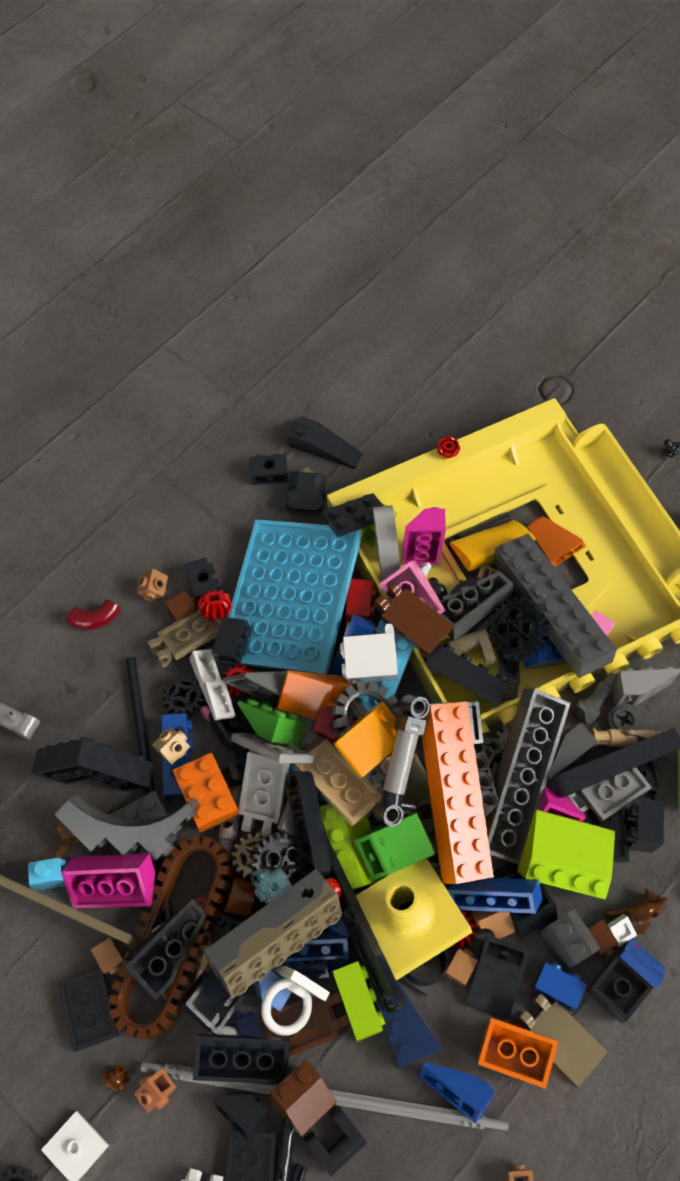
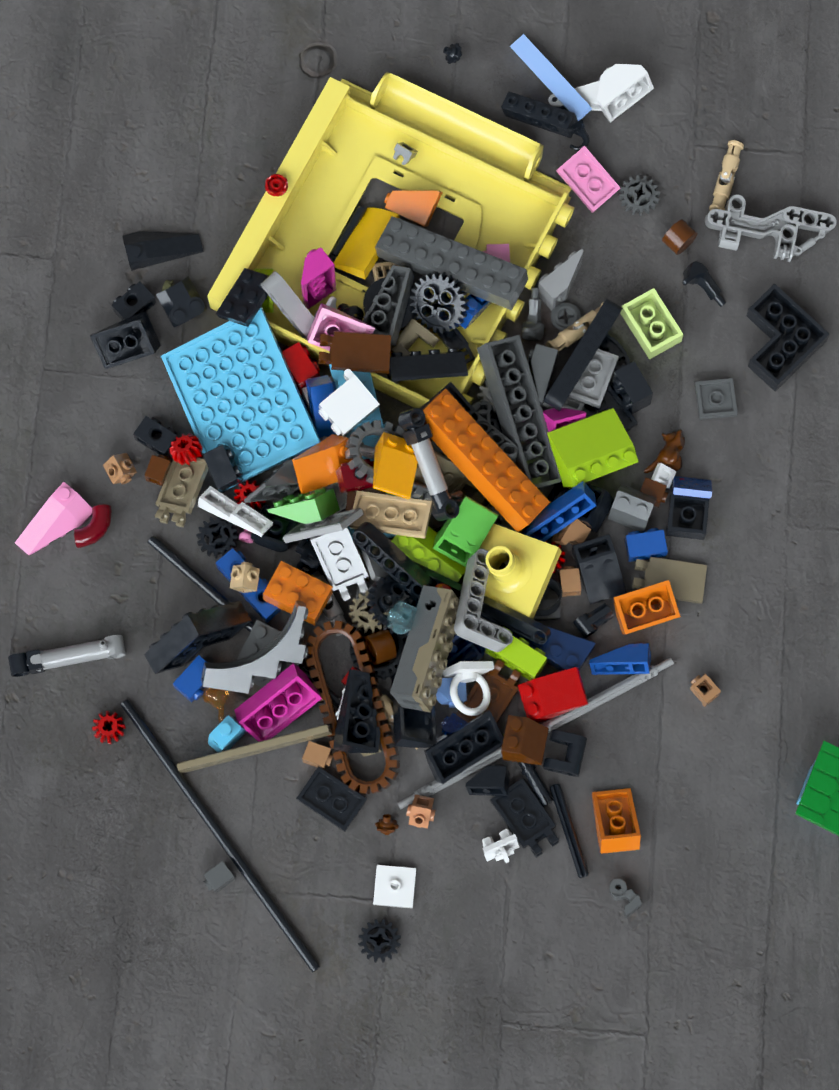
camera: 35 degrees left, 10 degrees up
none -> bright pink wedge [15,482,93,556]
none -> black slope [90,312,161,369]
none -> blue brick [173,655,206,703]
none -> tile [393,142,418,165]
none -> light grey beam [454,549,513,652]
none -> red slope [518,667,589,723]
none -> black piece [573,603,614,639]

